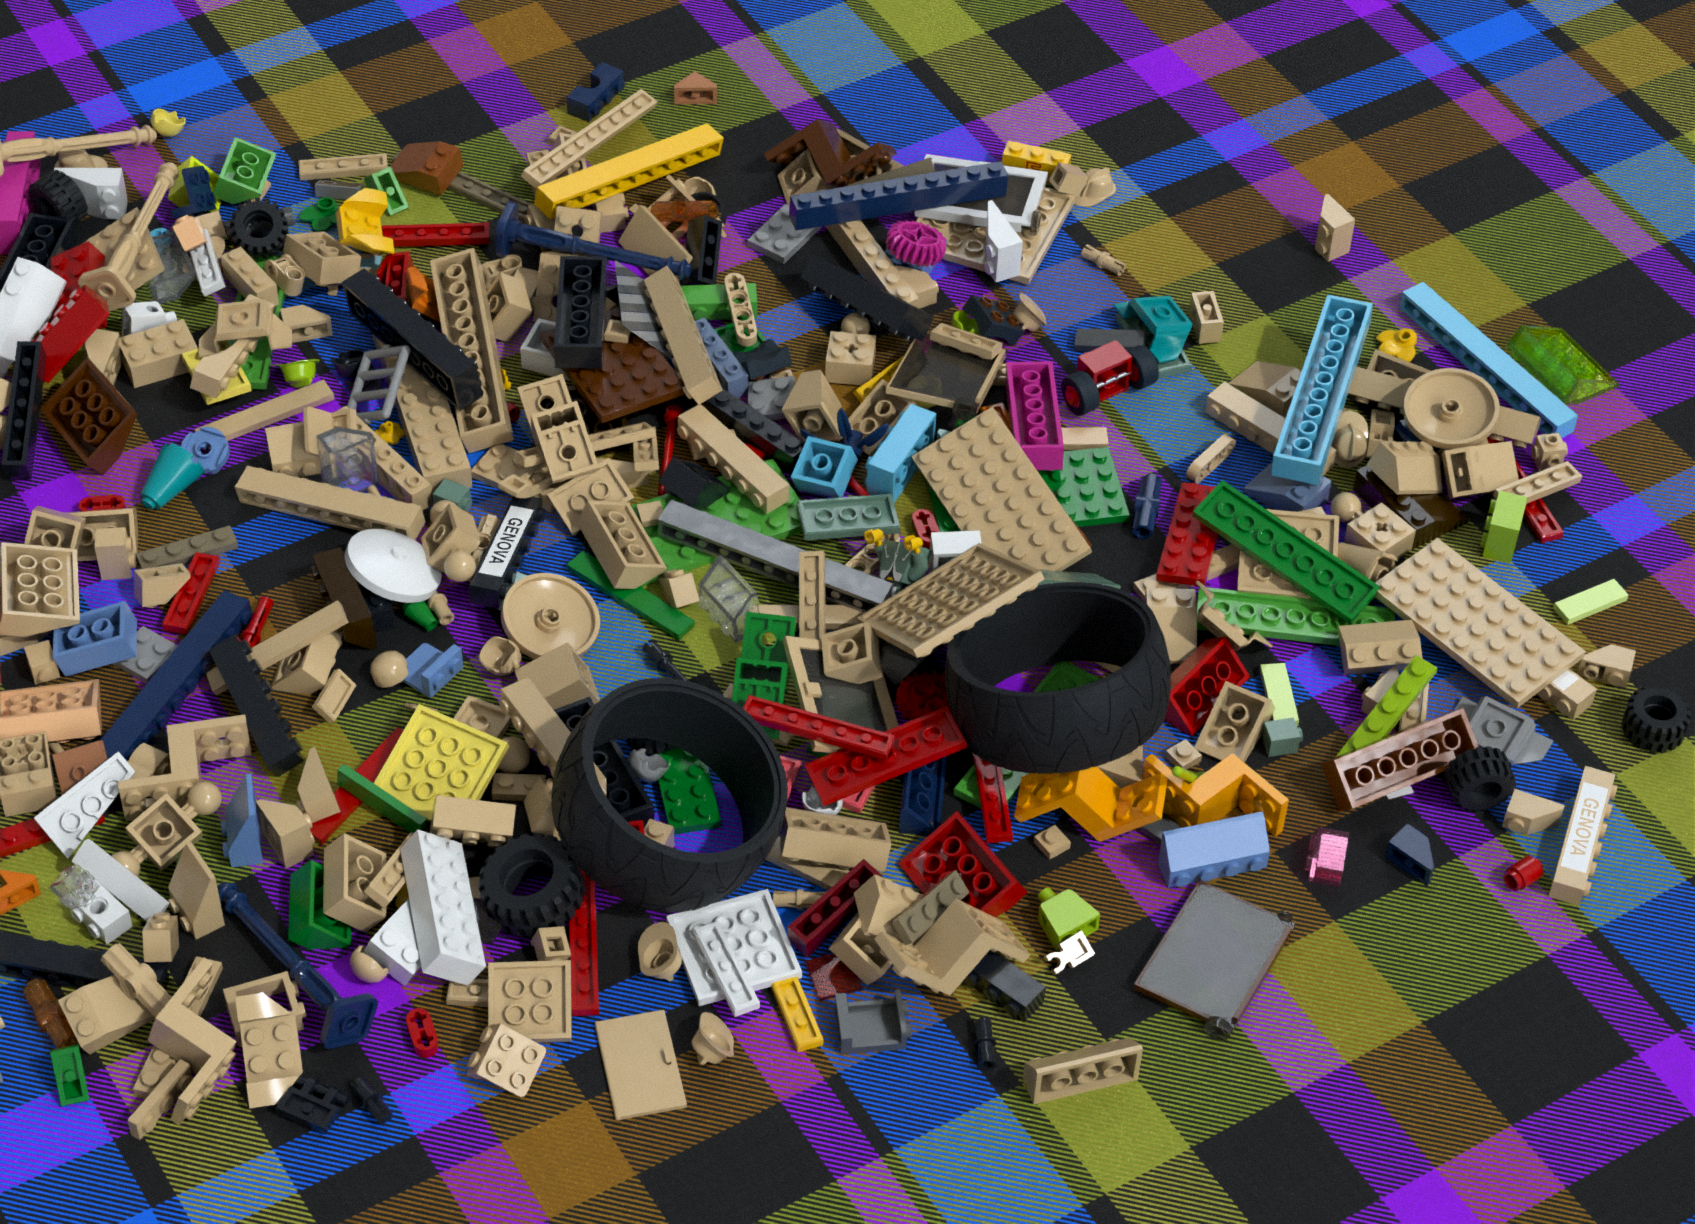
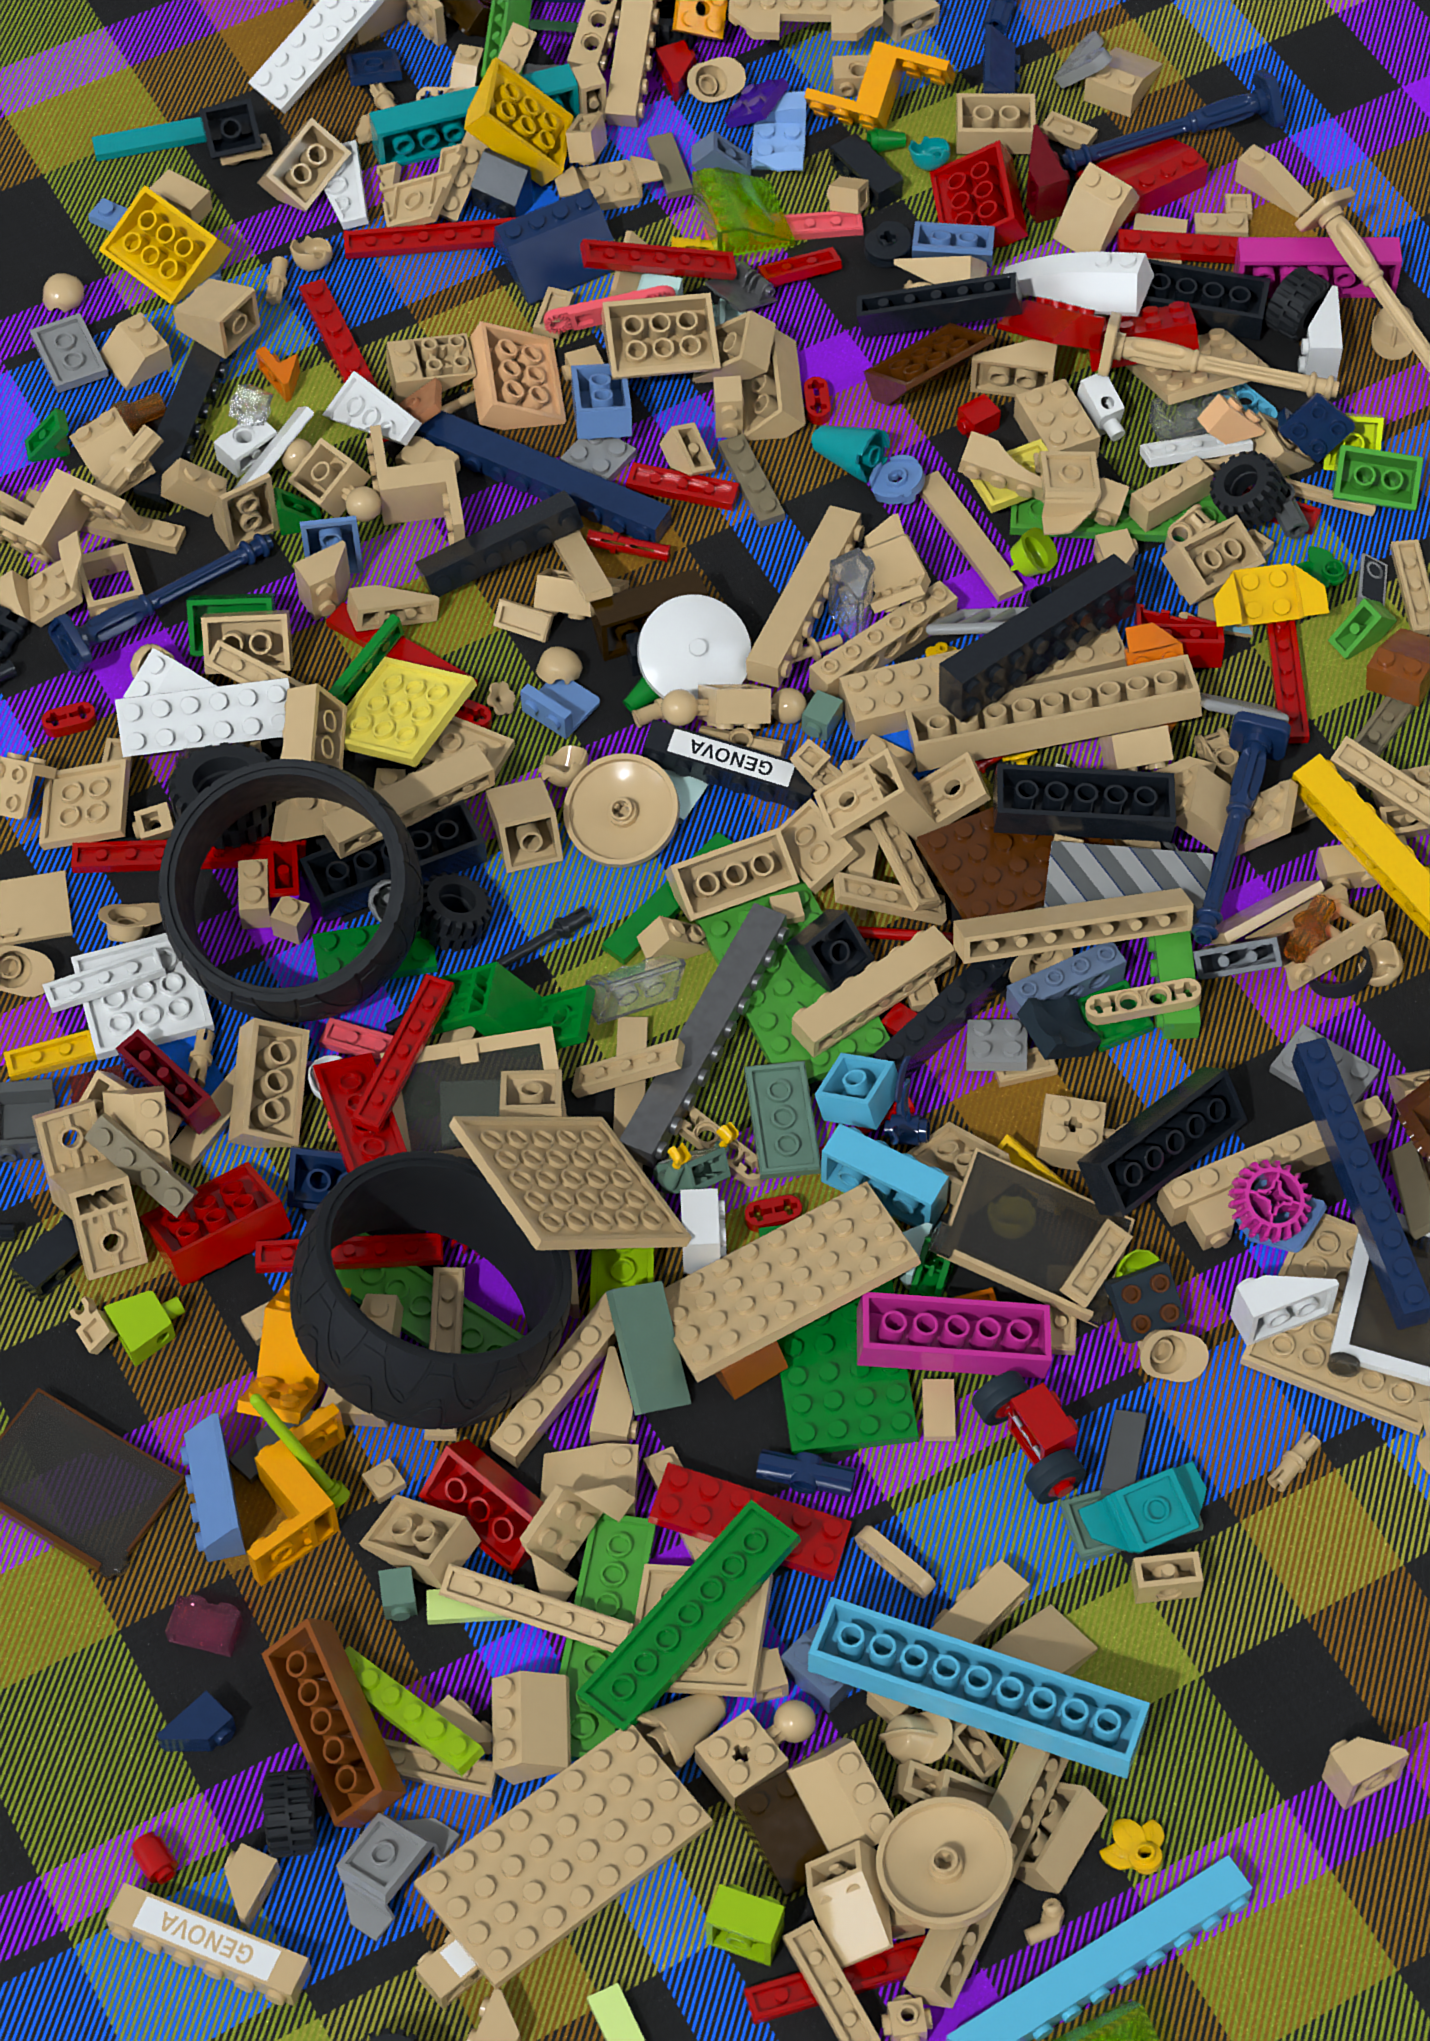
camera: 95 degrees right, 10 degrees up
tan slope [782,370,843,442] -> none
none -> tan tile [438,1563,634,1653]
none -> red brick [956,393,1001,438]
none -> light grey bar [1200,692,1289,723]

